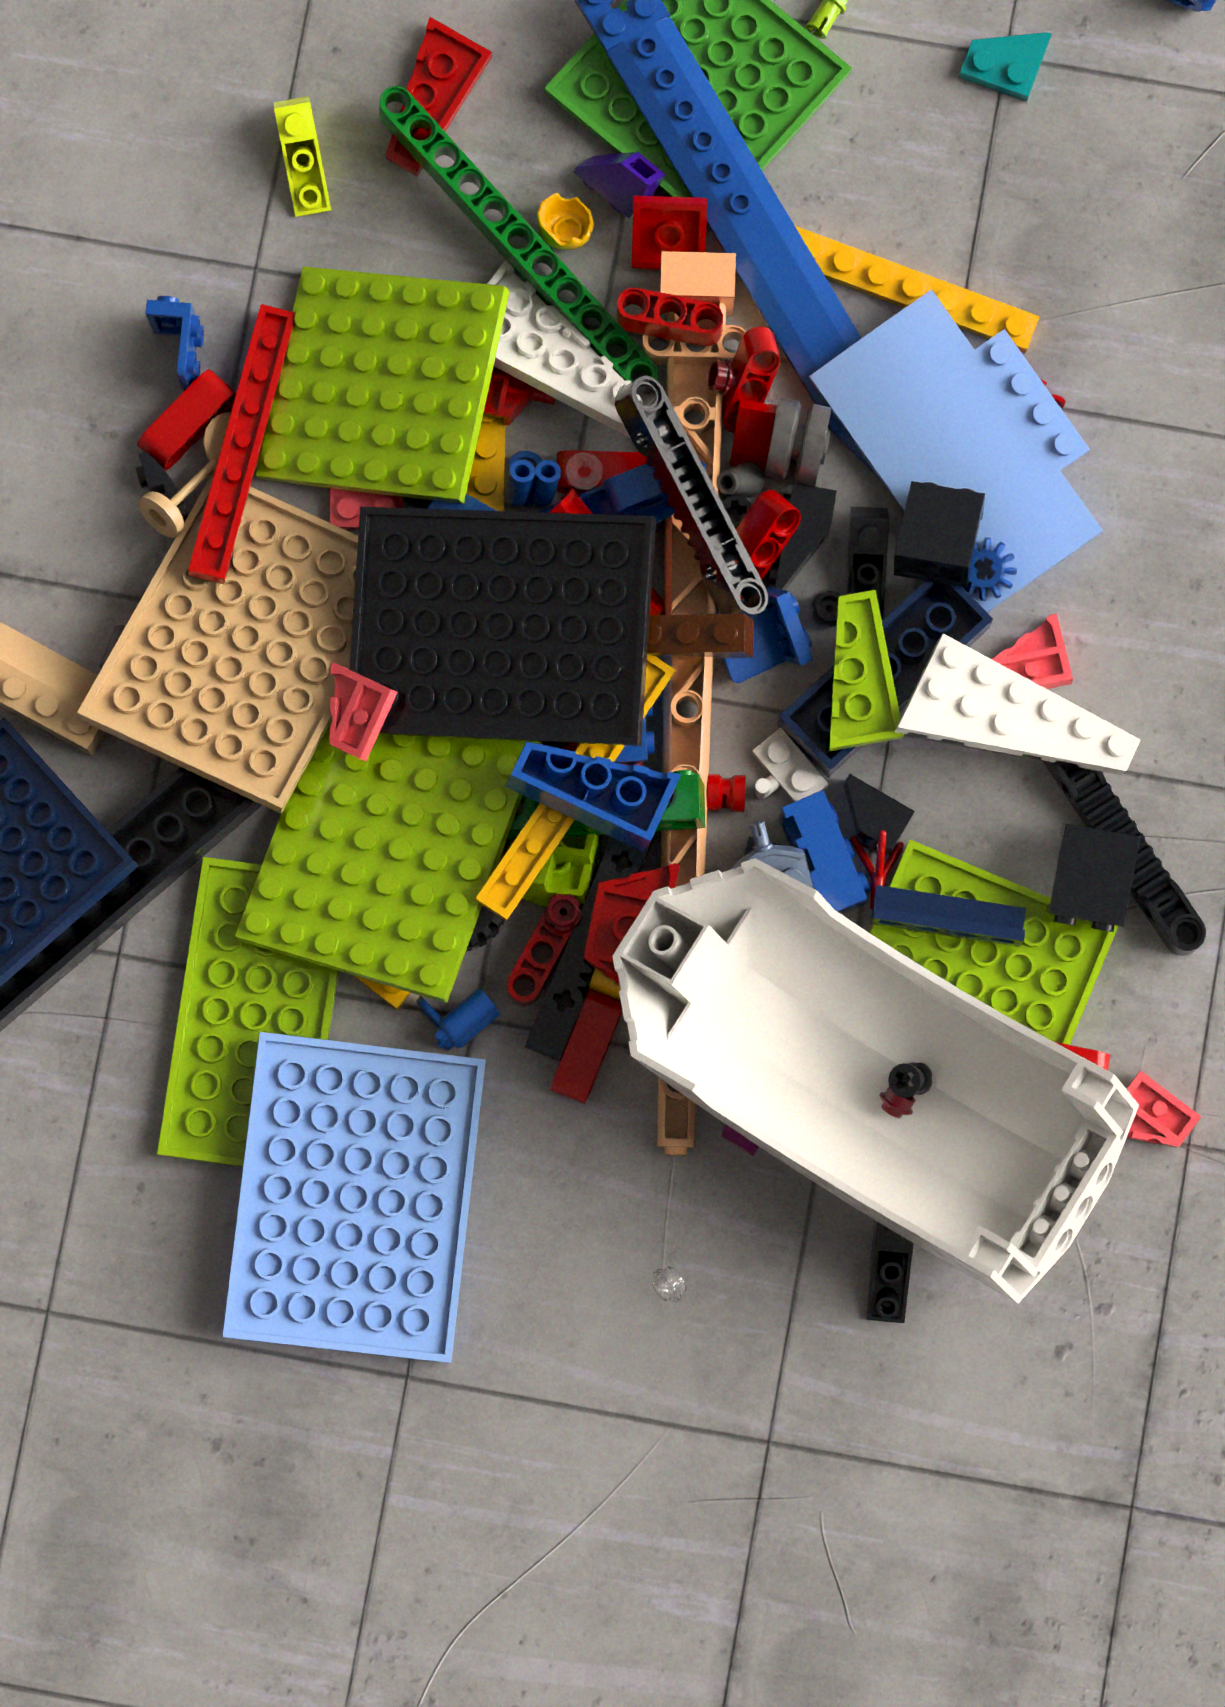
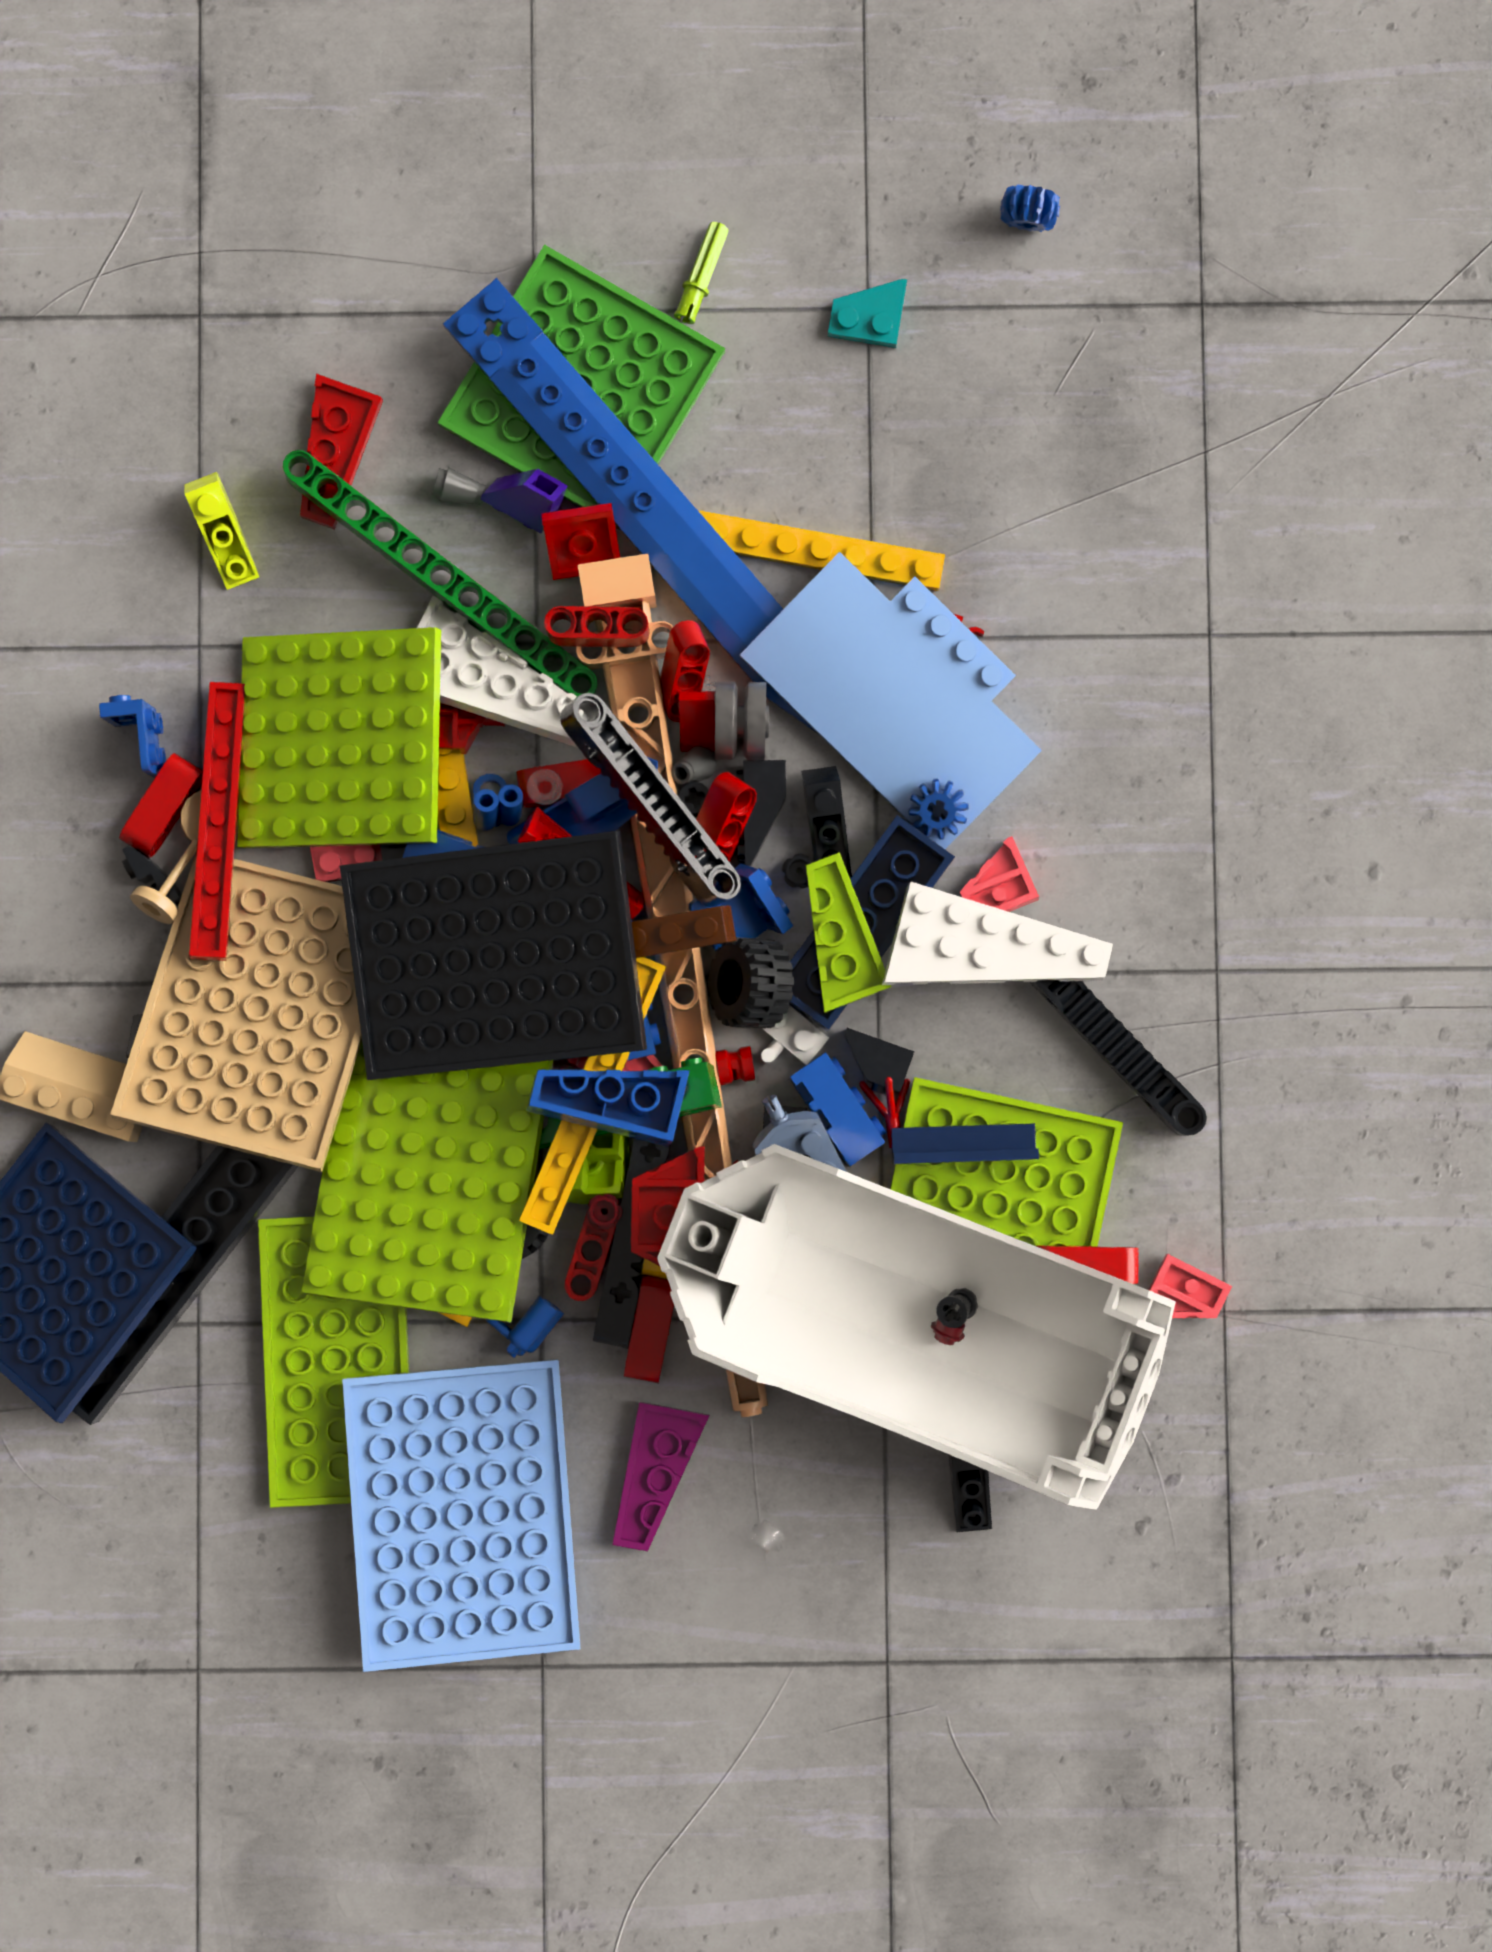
camera: 10 degrees left, 5 degrees up
coral wing [329,662,398,761] -> none
yellow hair [537,193,594,250] -> none
dark red plate [708,359,738,396] -> none
black panel [893,481,985,588] -> none
black panel [1047,822,1141,932] -> none
none -> dark grey cone [432,467,486,505]
none -> magenta wing [612,1401,710,1552]
none -> black tyre [708,937,794,1029]

